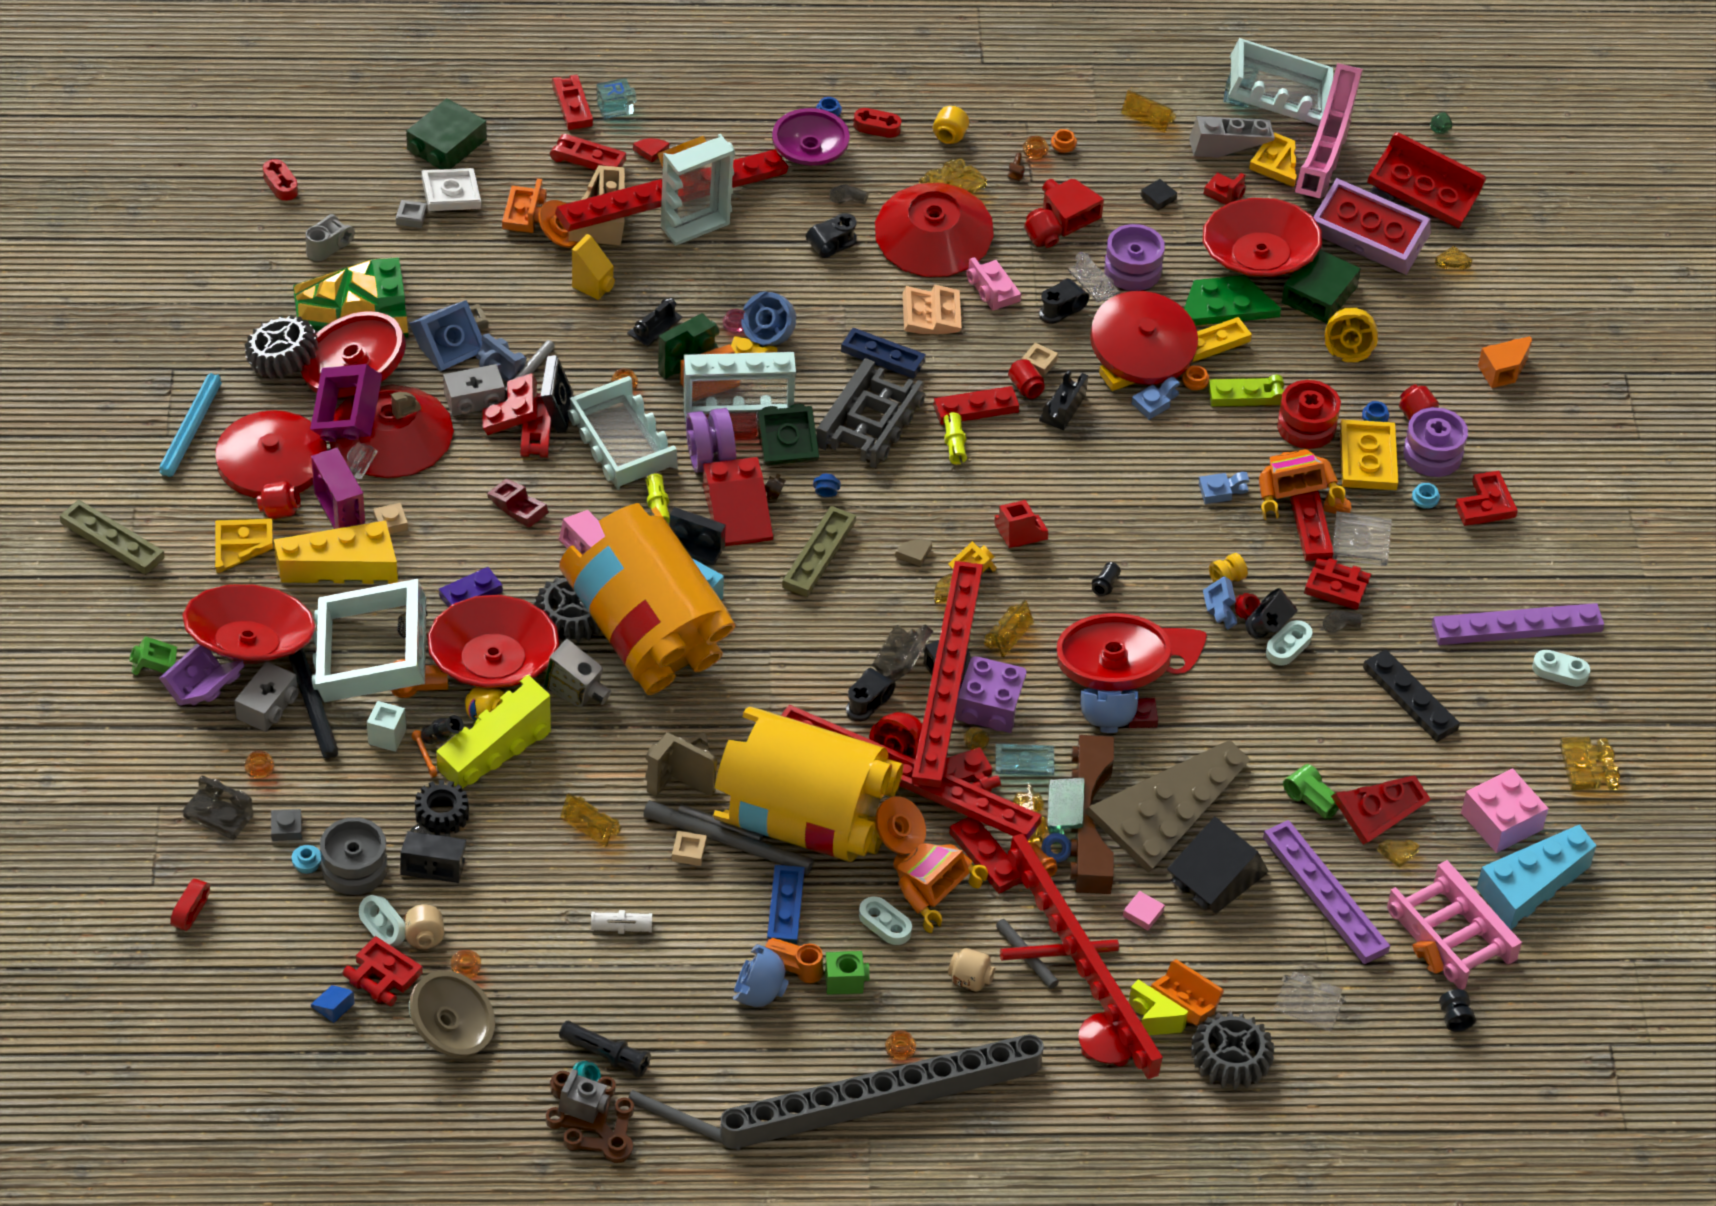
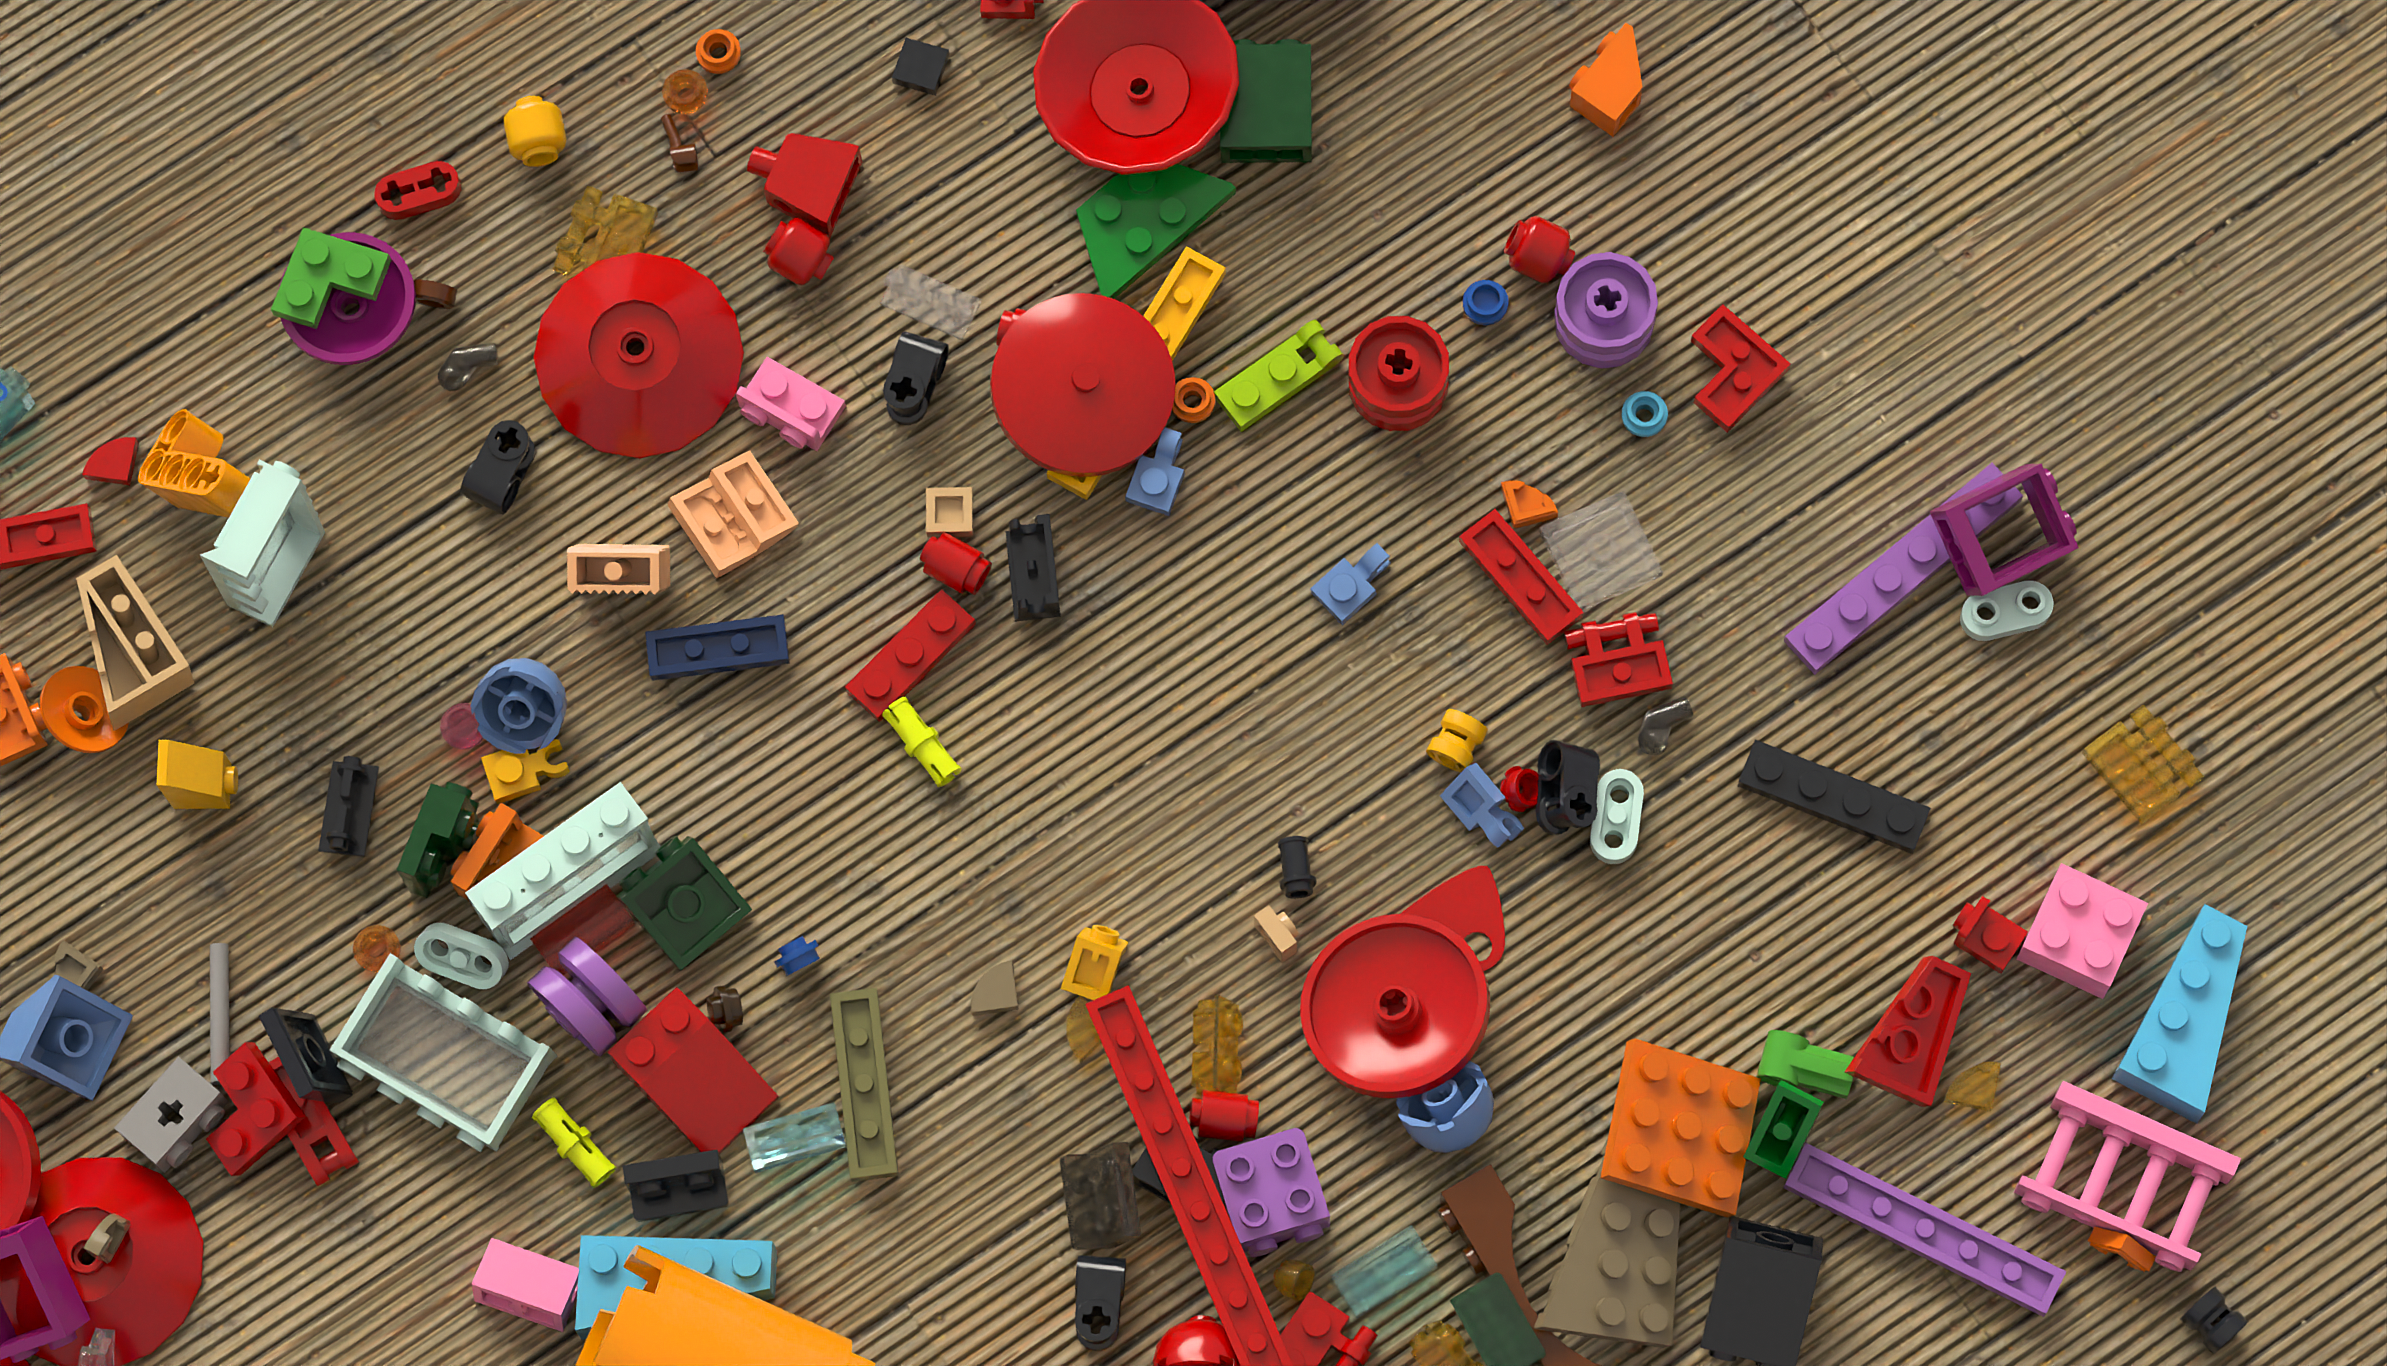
camera: 25 degrees left, 25 degrees up
sand blue hips [476,333,527,381] -> none
dark red slope [487,478,549,528] -> none
red plate [555,149,789,232] -> none
blue plate [816,97,842,117] -> none
dark grey fence [816,358,926,469] -> none
red brick [994,500,1048,548] -> none
medium lavender wheel [1104,224,1165,291] -> none
dark red plate [1128,698,1158,728] -> none
orange torso [1259,449,1346,520] -> none
yellow cylinder [1325,308,1378,362] -> none
yellow plate [1340,419,1398,490] -> none
none -> bright green plate [271,227,391,329]
none -> reddish brown tile [413,279,458,309]
none -> light aqua plate [414,923,509,989]
none -> light nougat brick [567,544,670,595]
none -> clear light blue plate [743,1102,847,1173]
none -> red brick [1189,1089,1259,1142]
none -> tan plate [1254,905,1299,963]
none -> orange plate [1600,1038,1761,1218]
none -> green slope [1743,1080,1824,1179]
none -> magenta window [1929,463,2079,596]
none -> red bracket [1953,896,2028,974]

